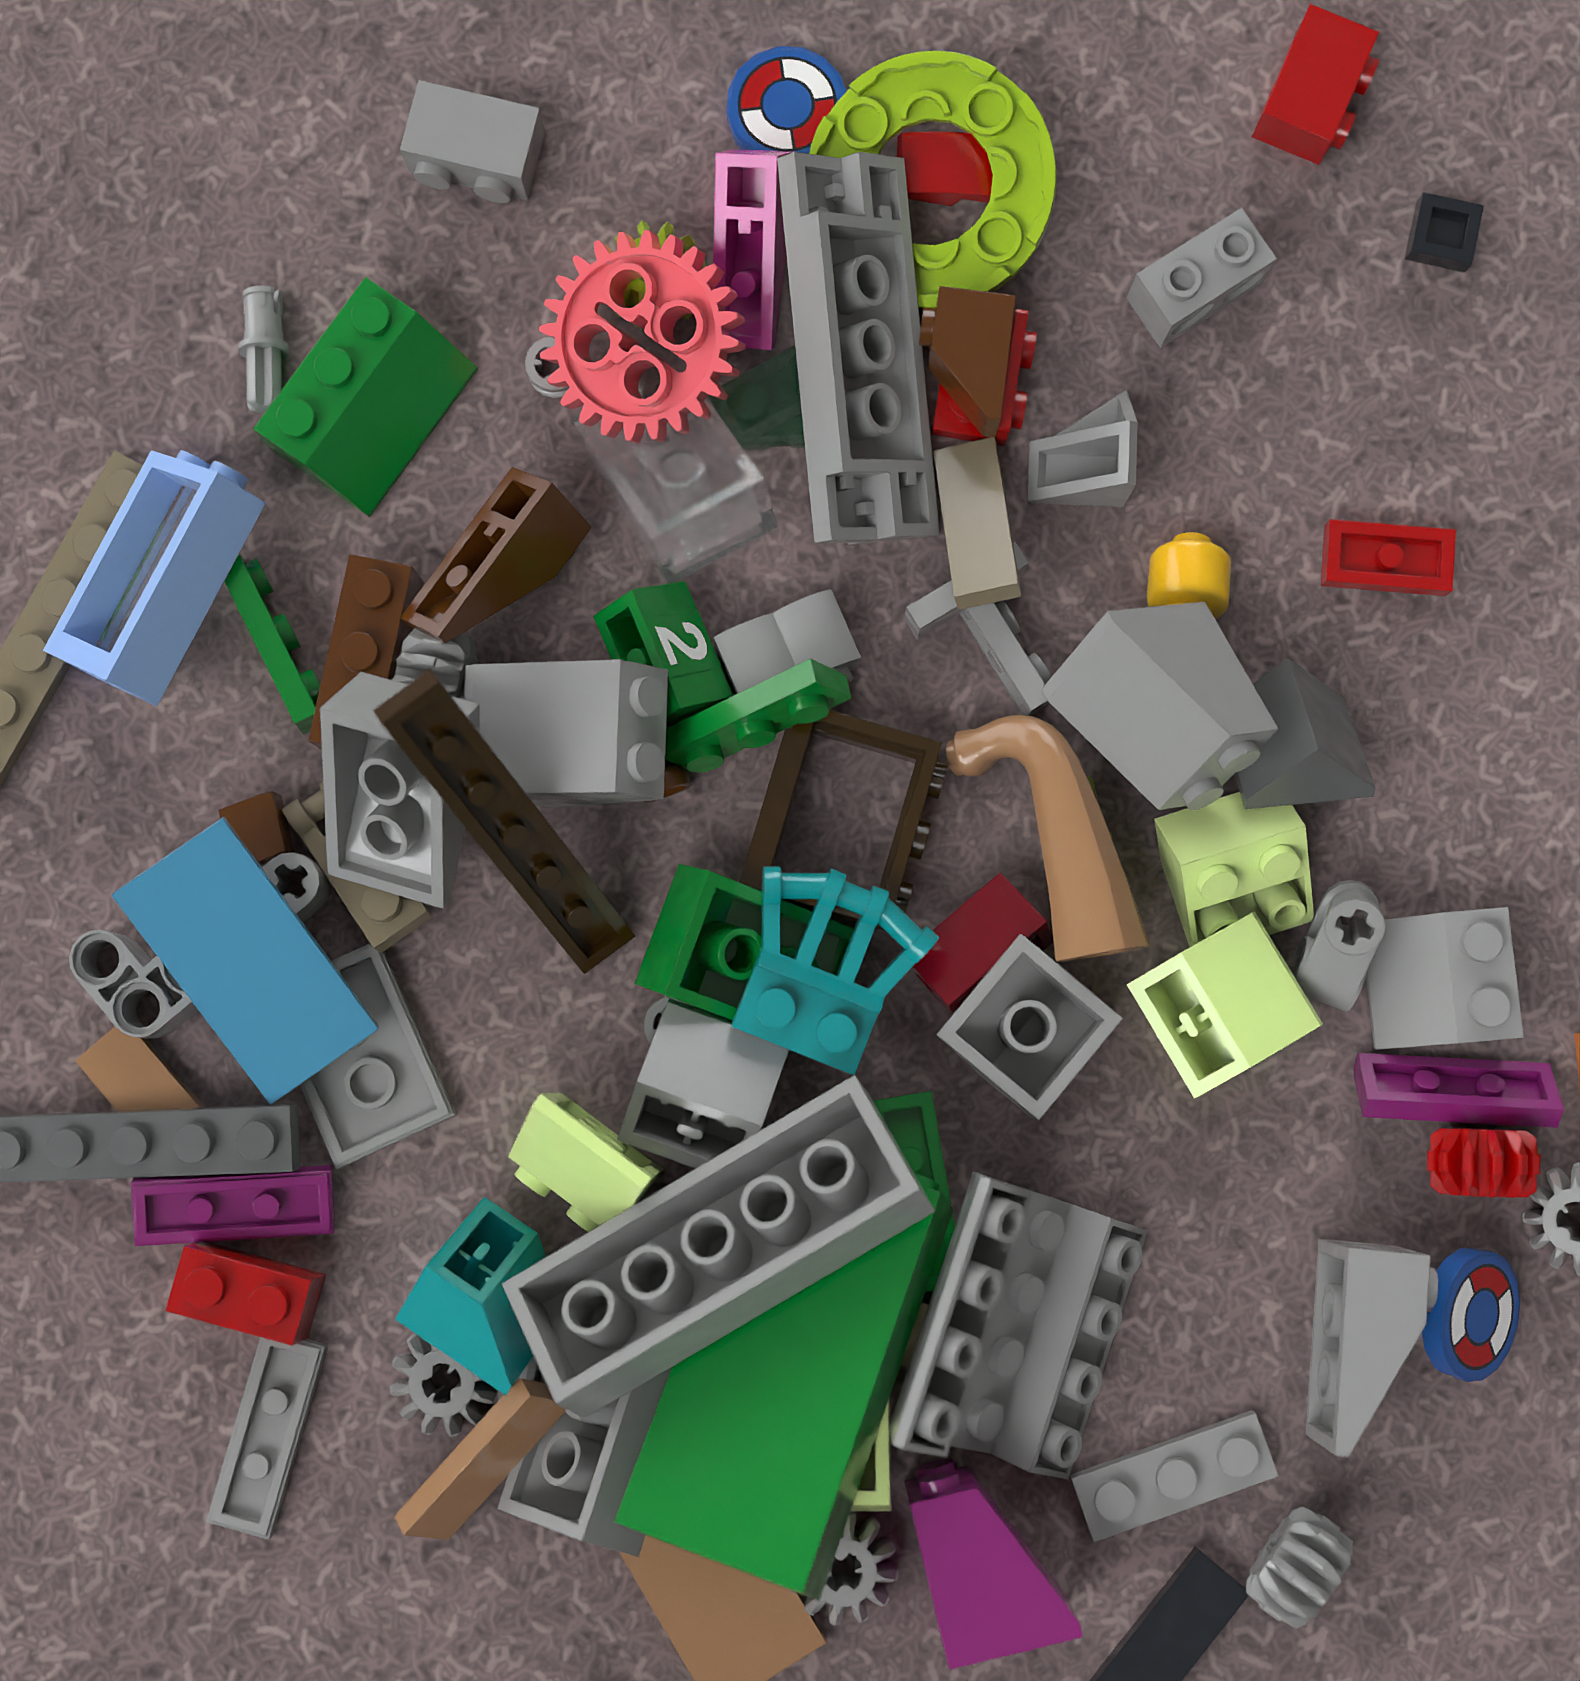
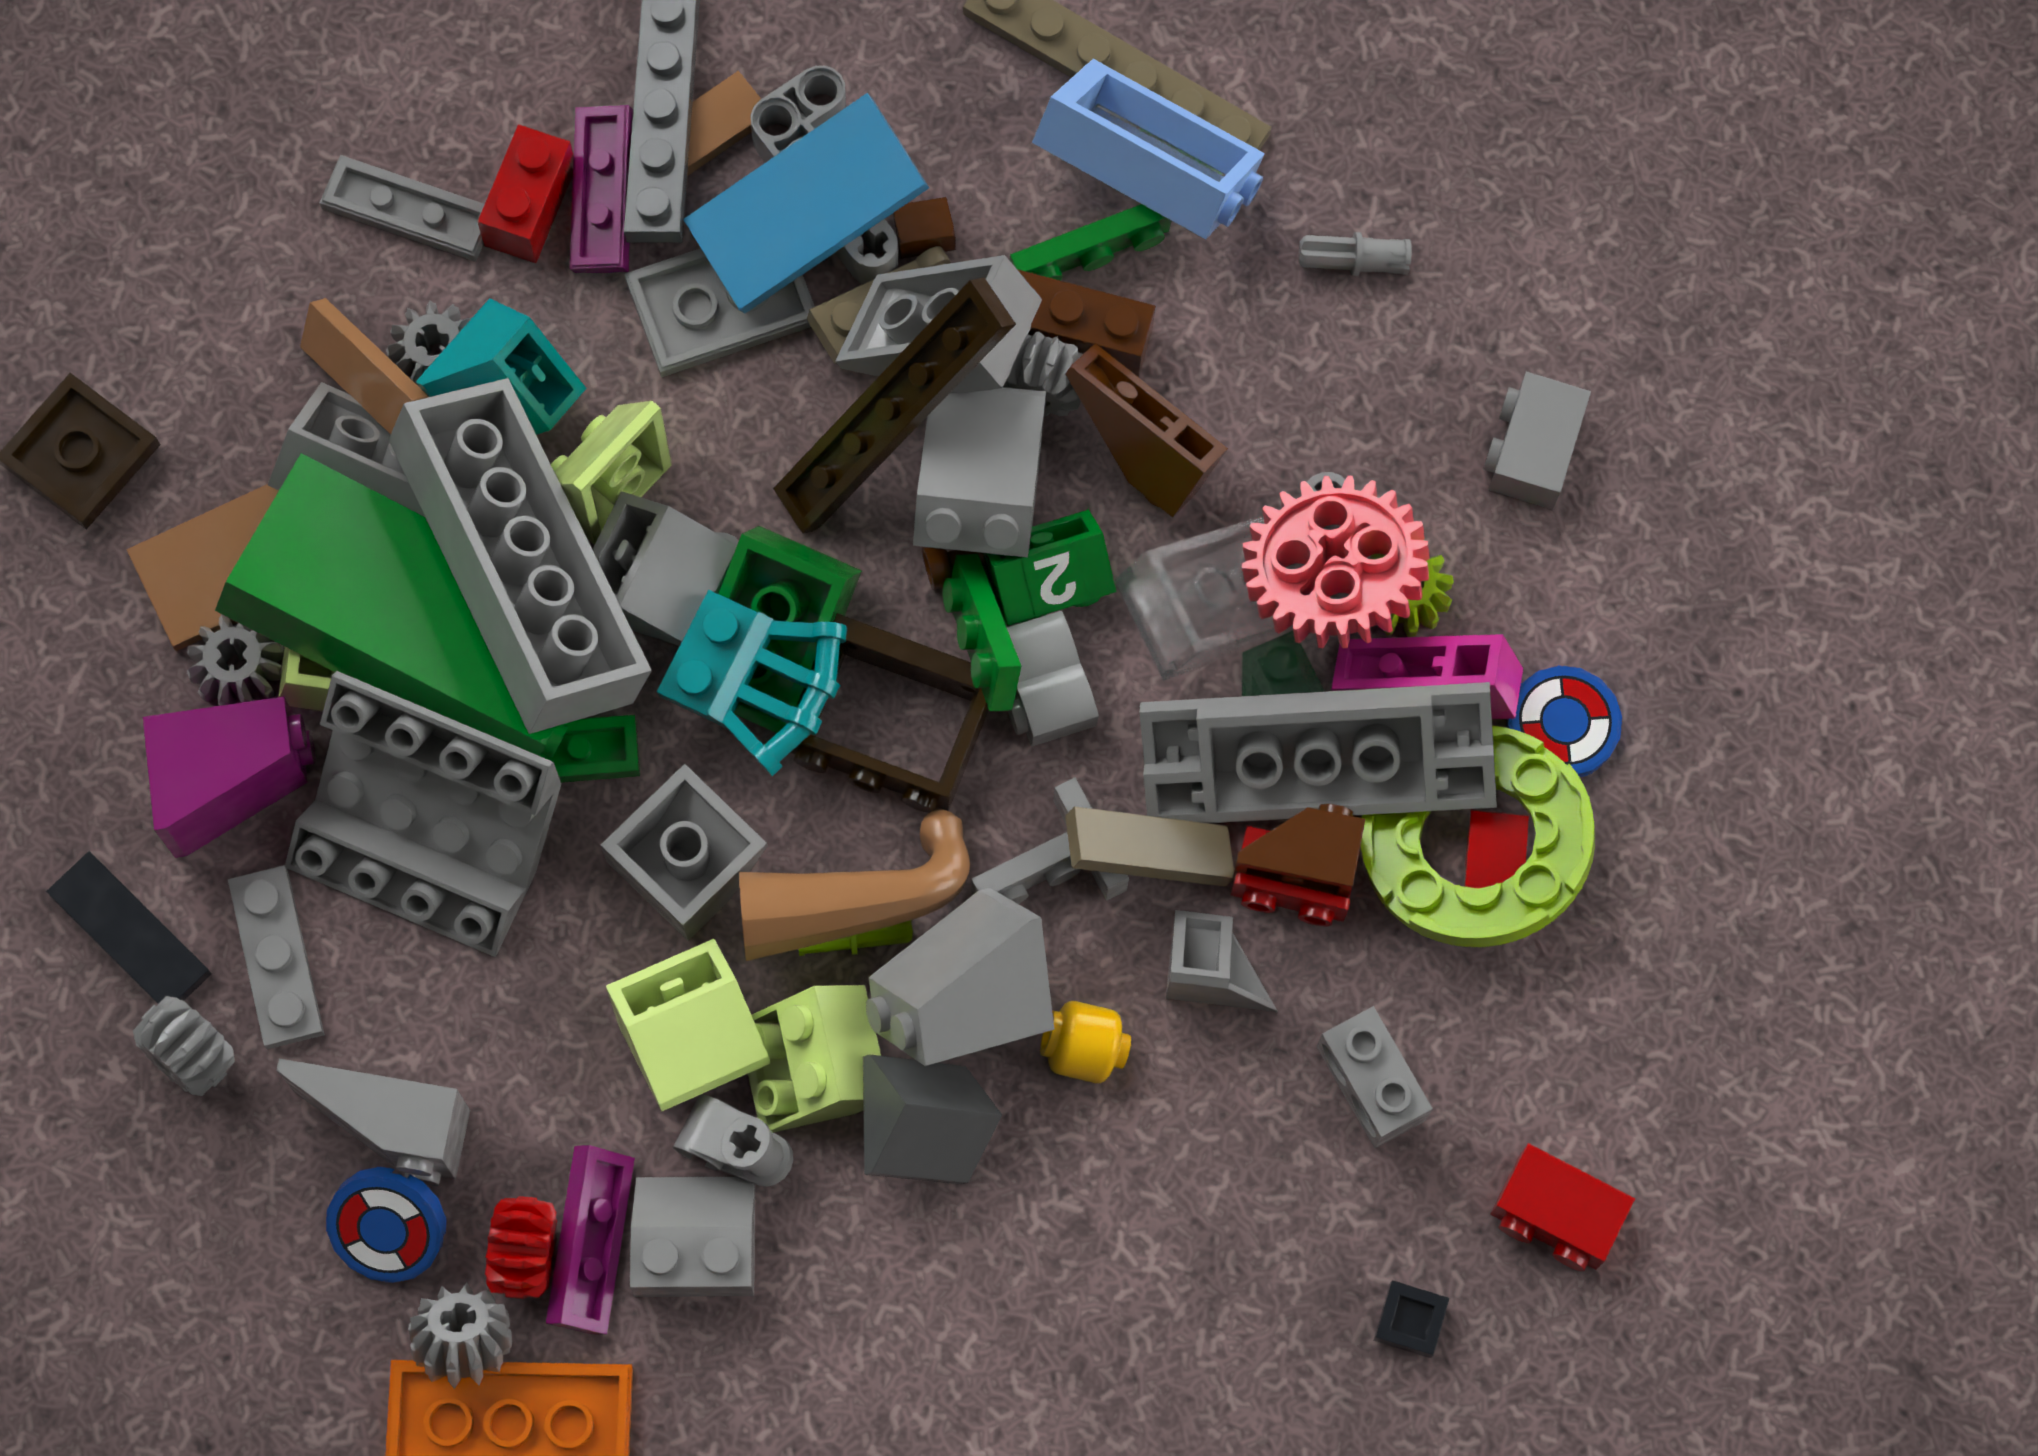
camera: 90 degrees right, 10 degrees down
green slope [253,277,478,518] -> none
dark red hinge [912,872,1054,1016] -> none
red plate [1321,519,1456,597] -> none

